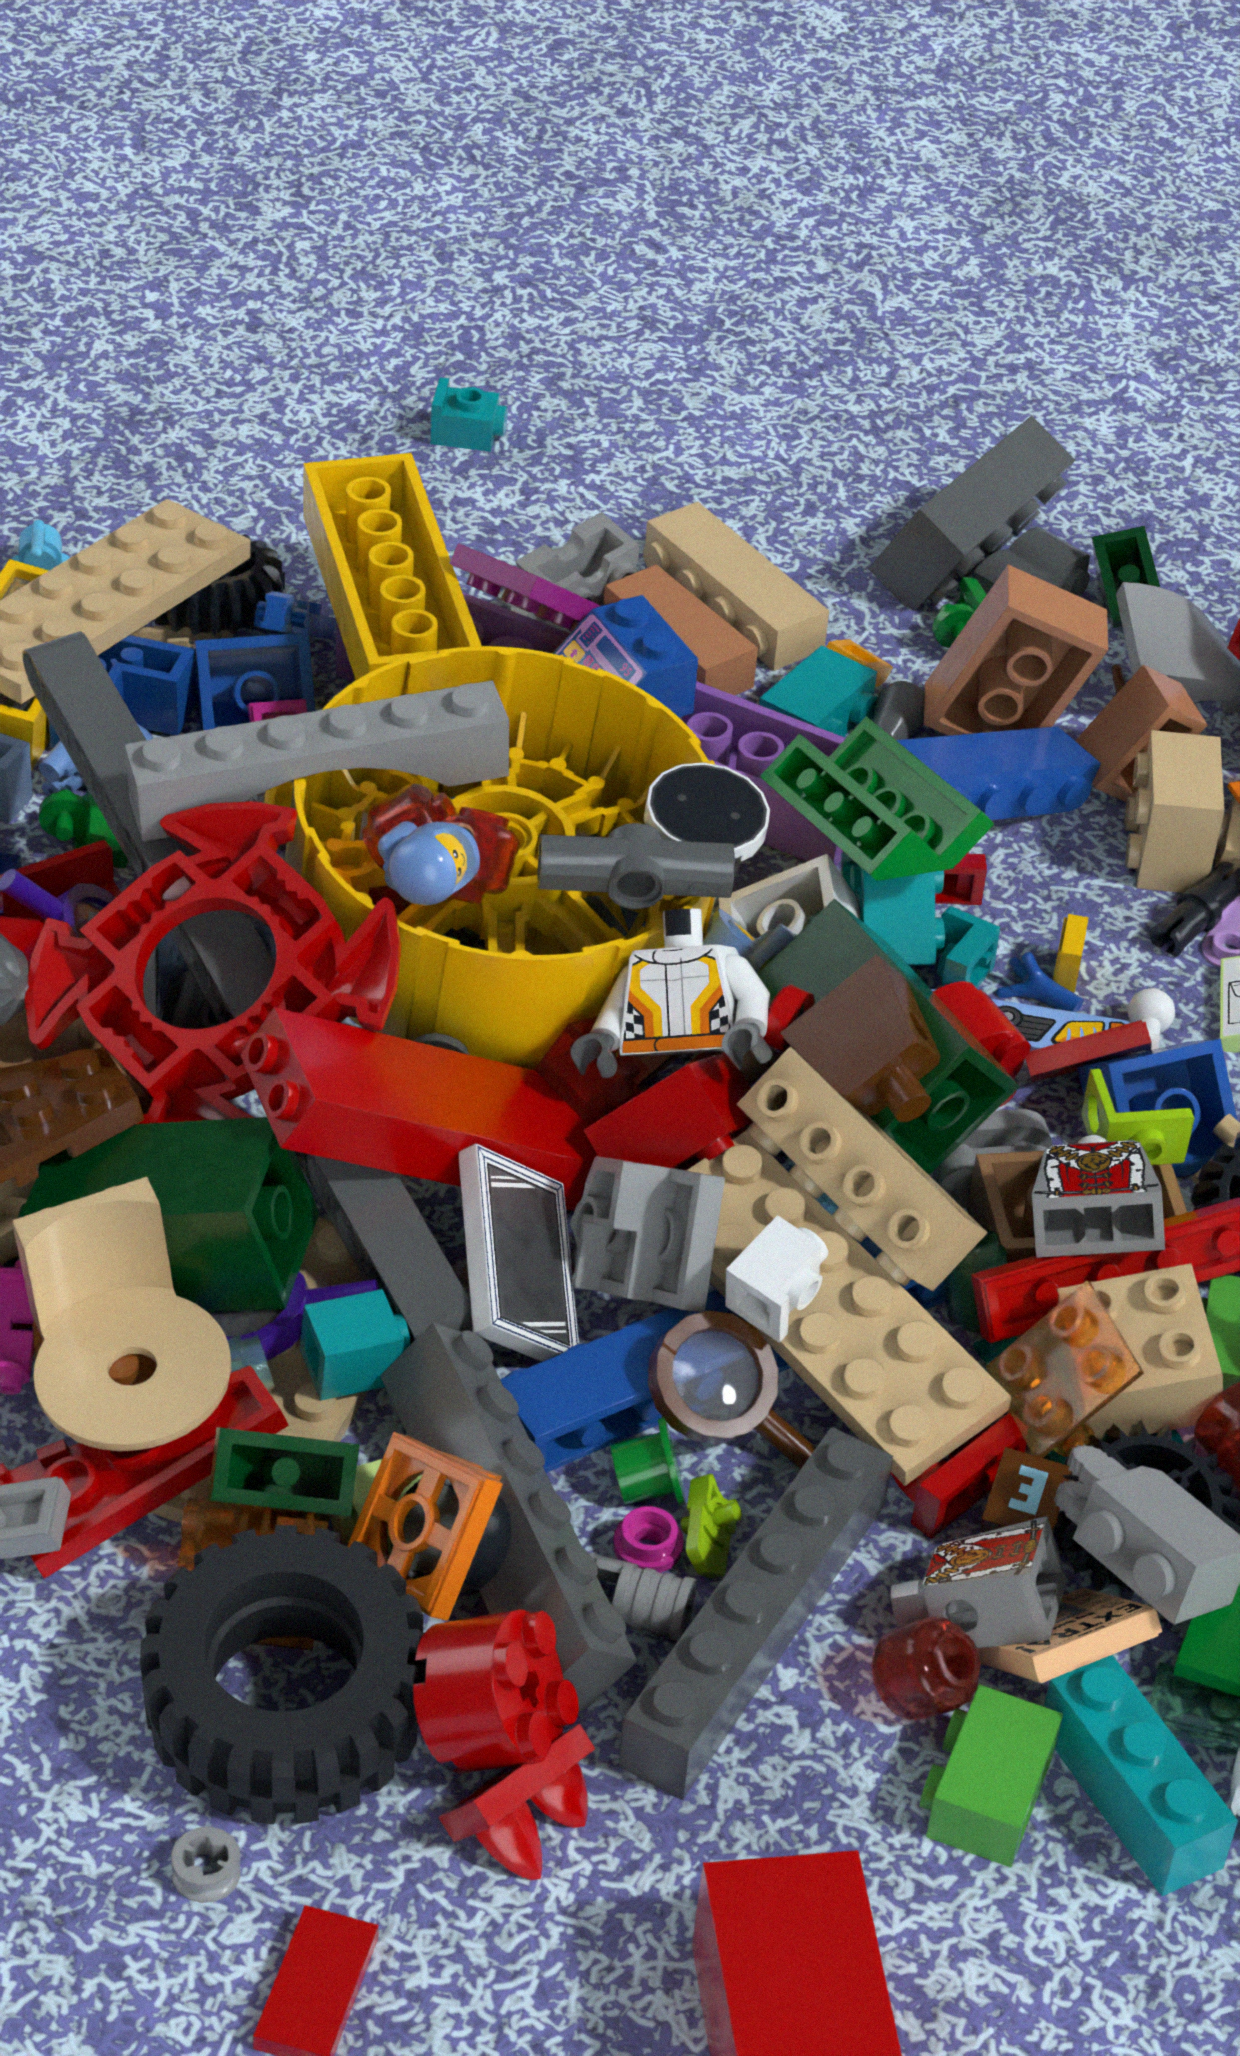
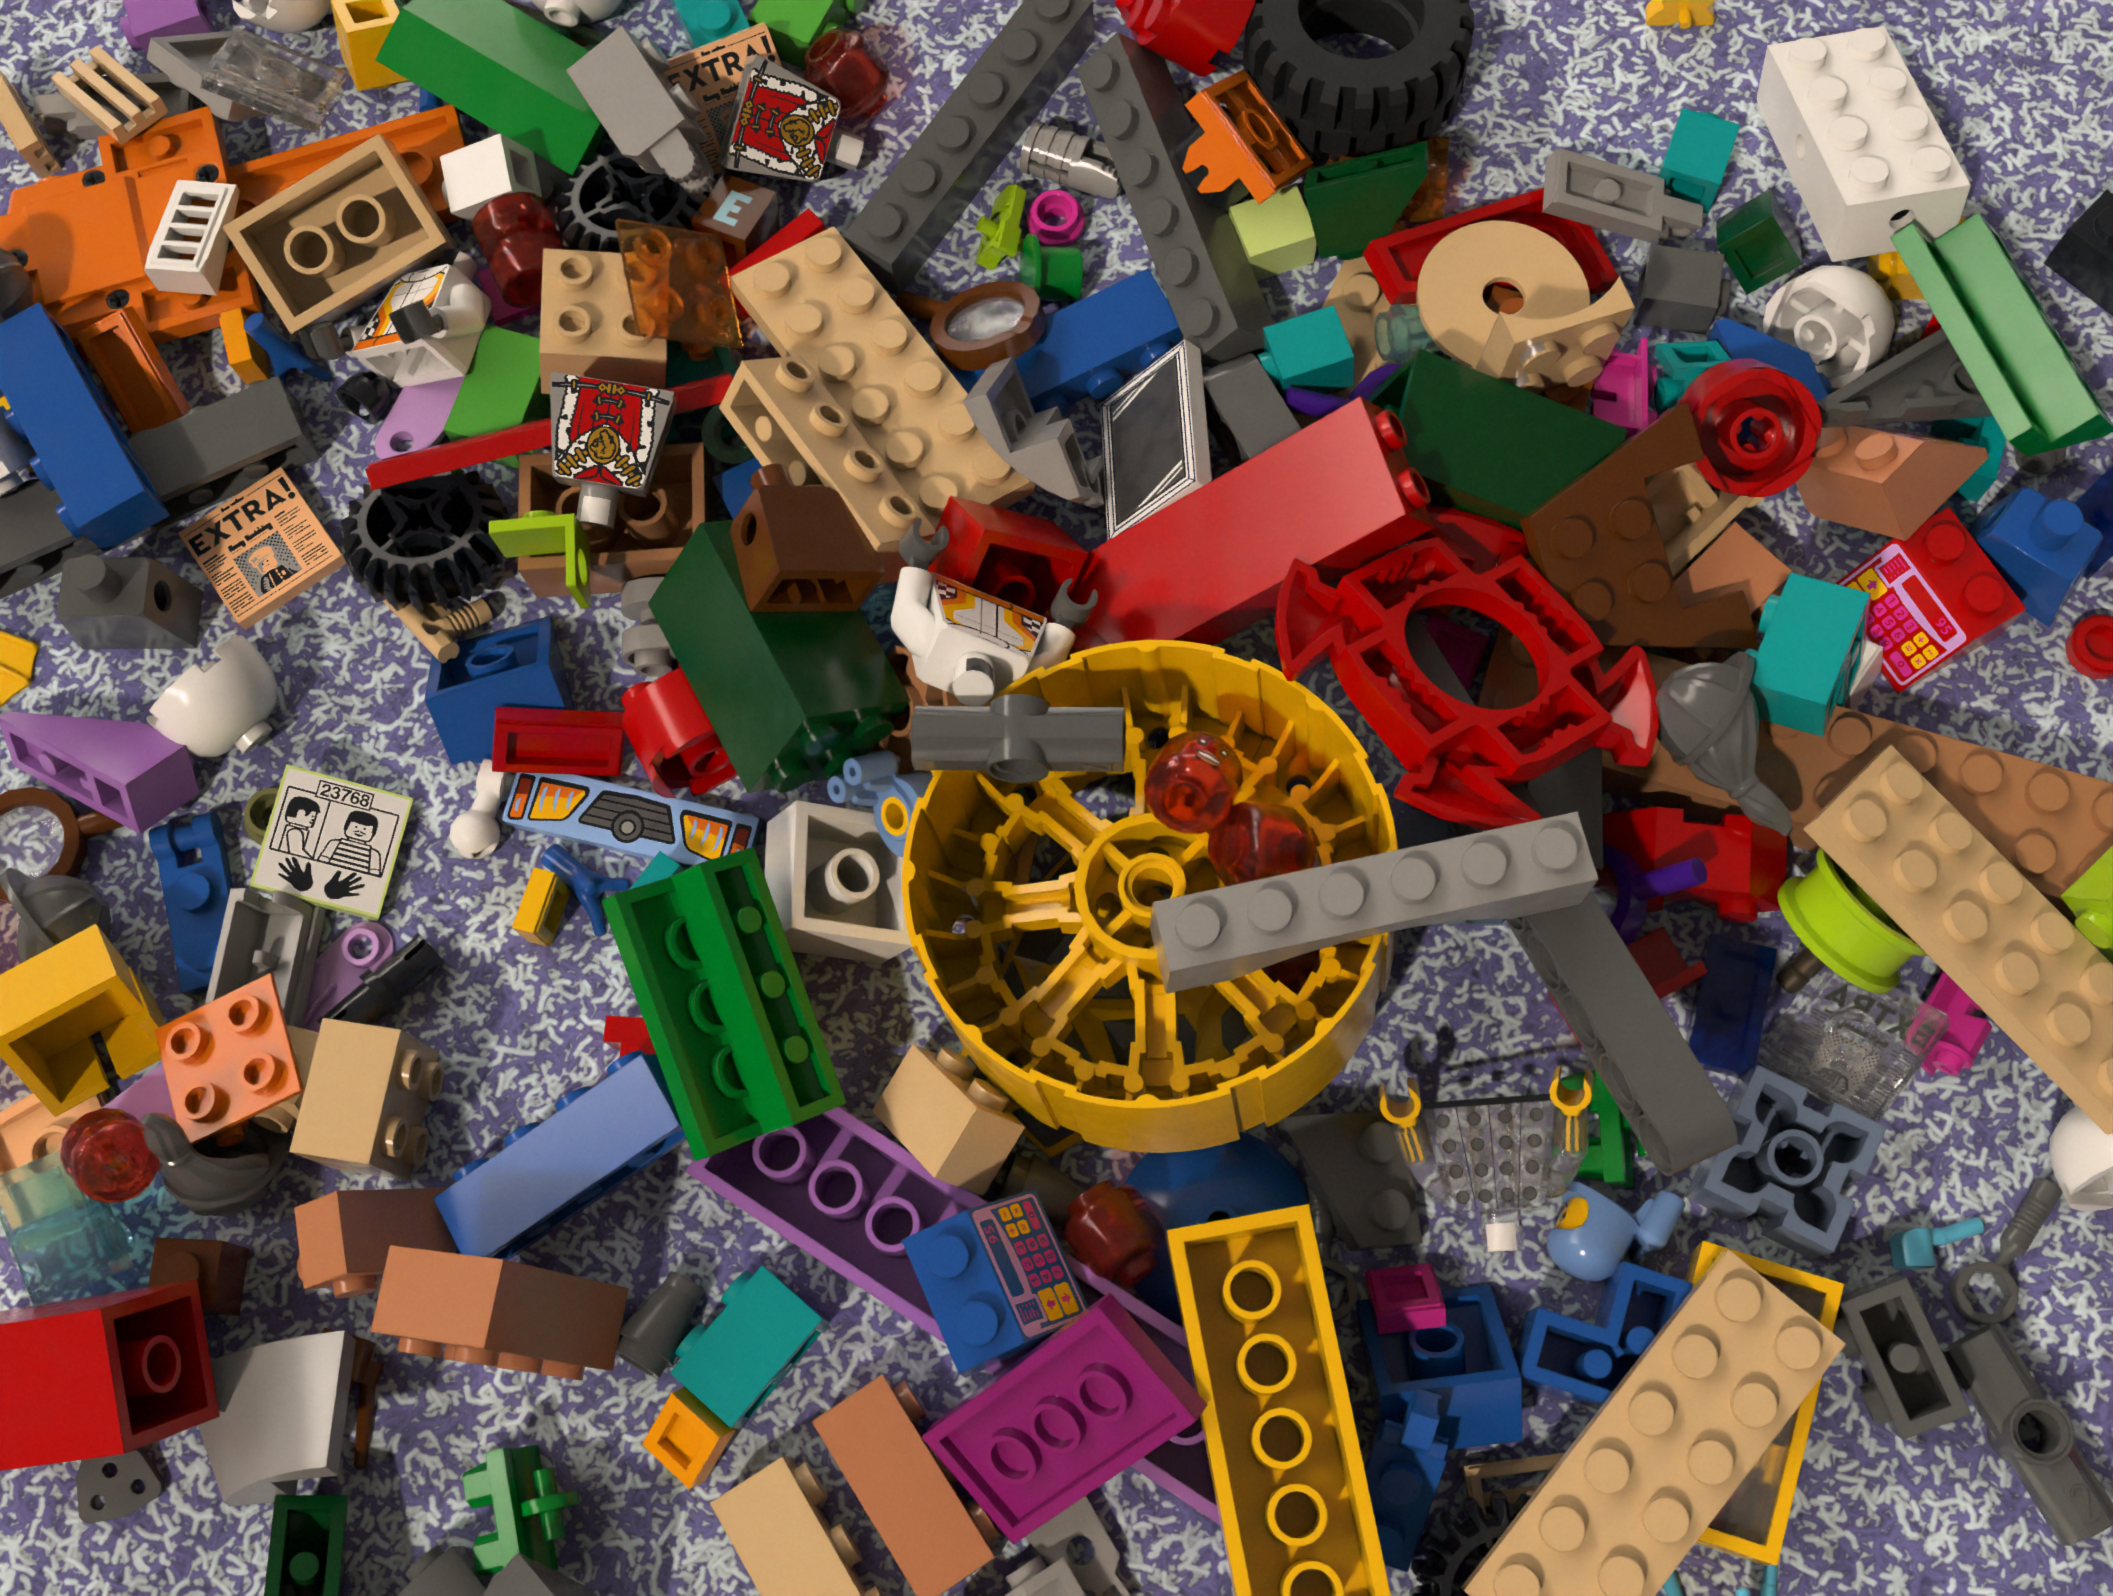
camera: 165 degrees left, 30 degrees up
medium blue piece [378,821,480,905] -> none
black tile [643,762,770,862] -> none
white brick [725,1215,828,1343] -> none
red tile [763,984,815,1052] -> none

